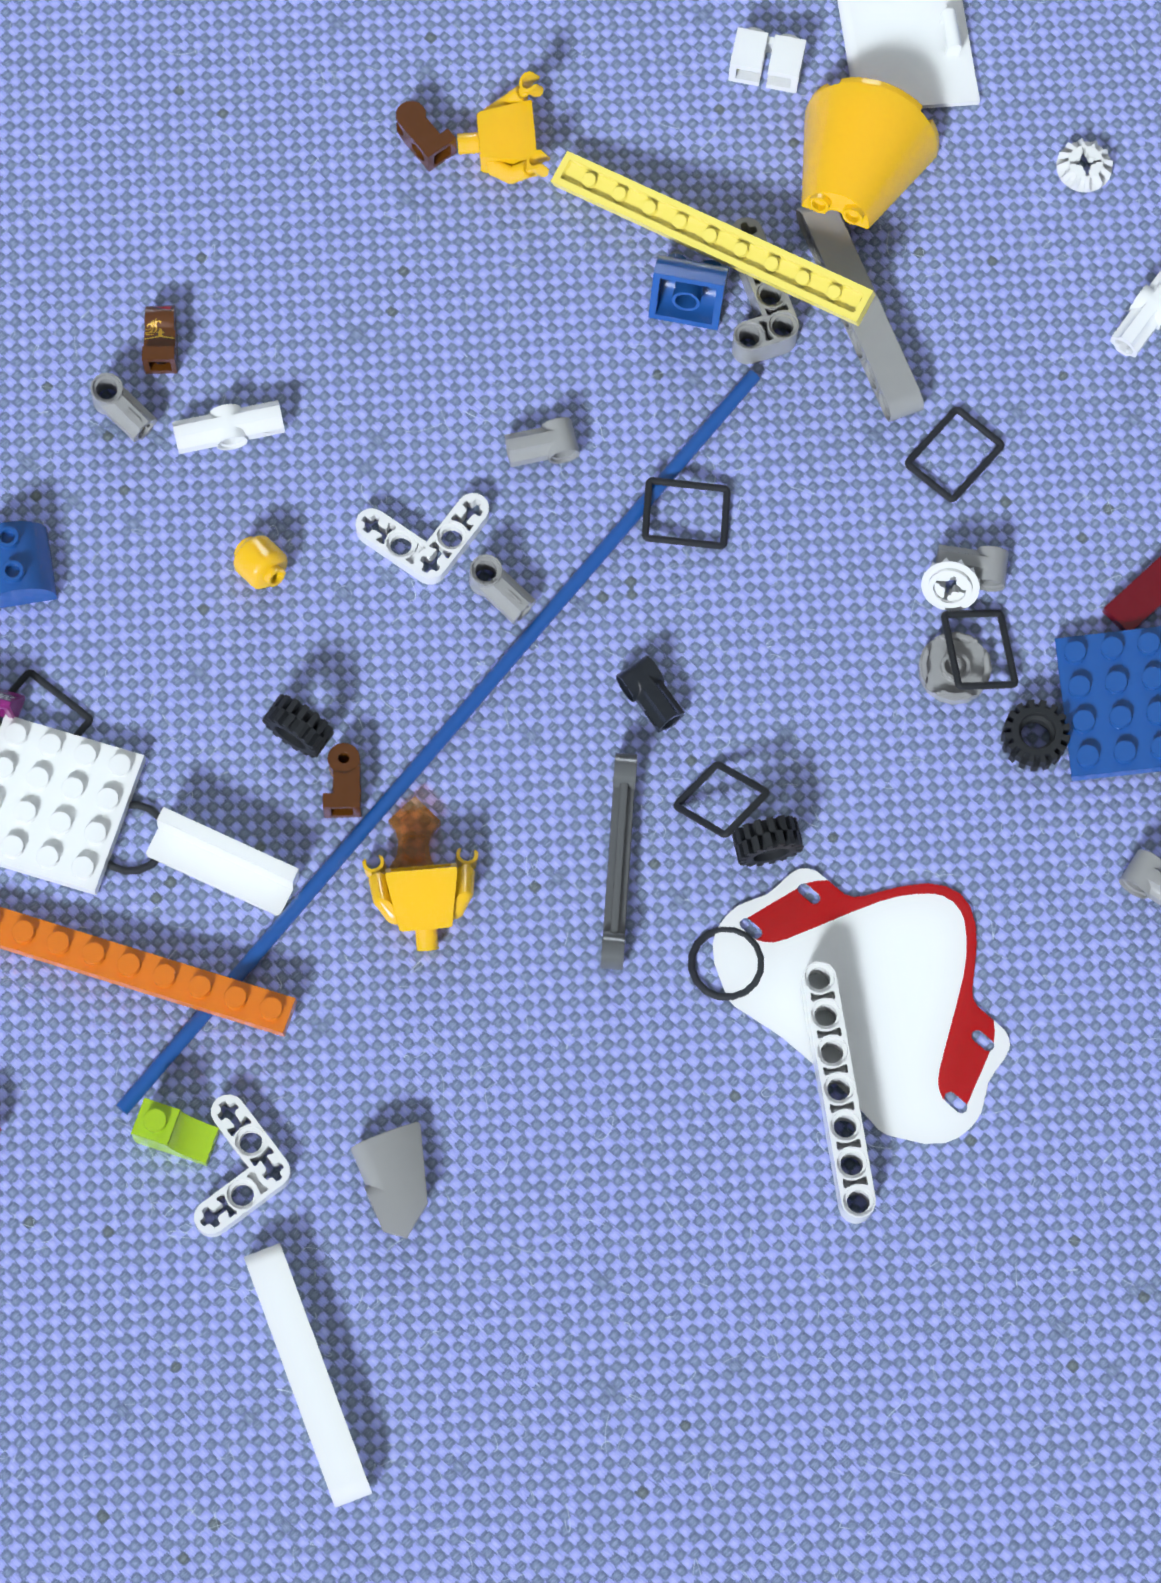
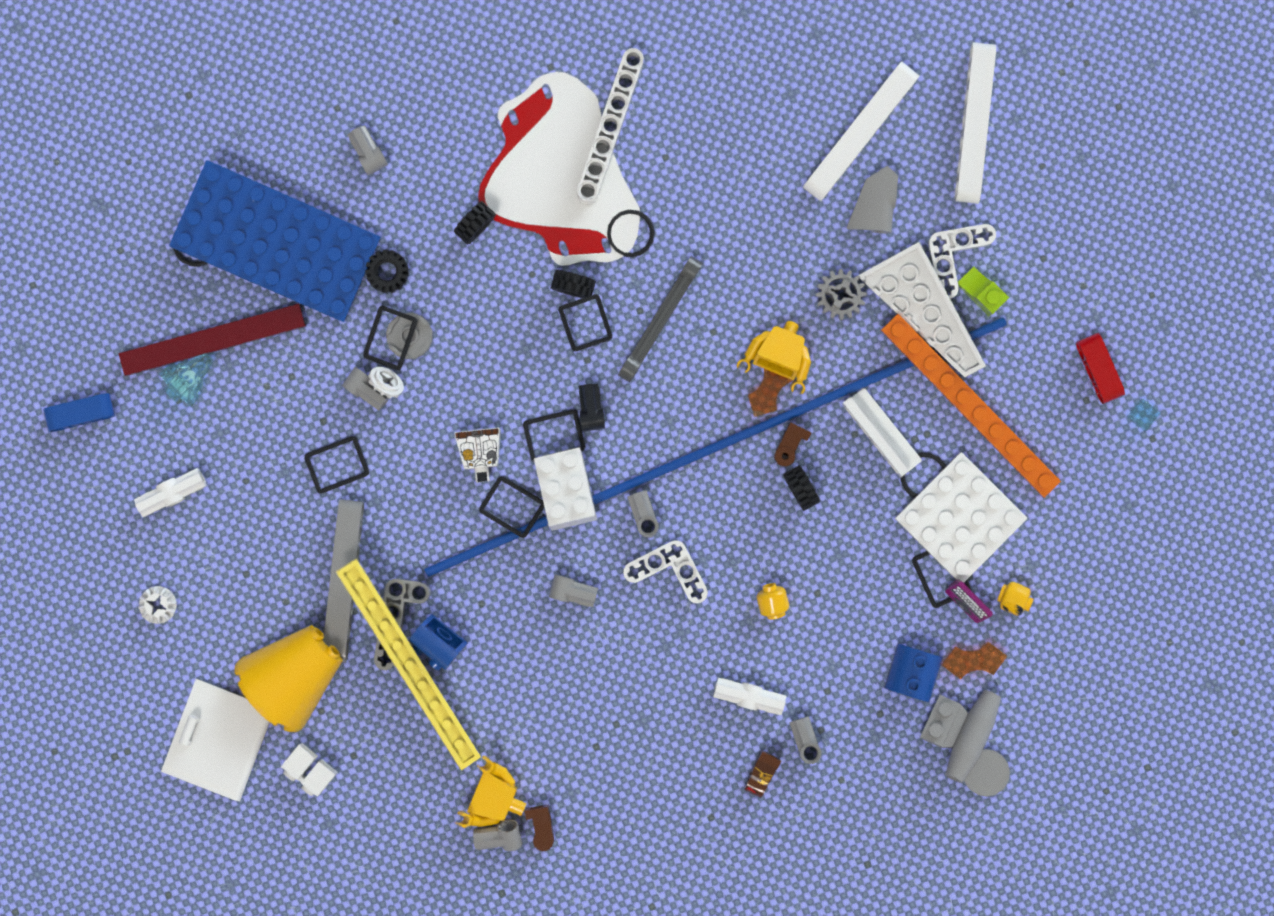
camera: 150 degrees left, 15 degrees up
none -> black tyre [454,201,496,245]
none -> torso [455,428,501,483]
none -> light grey piece [473,819,523,851]
none -> black piece [523,409,585,462]
none -> white brick [534,447,597,531]
none -> white beam [803,61,920,201]
none -> light grey gear [815,269,867,321]
none -> white wing [858,242,986,377]

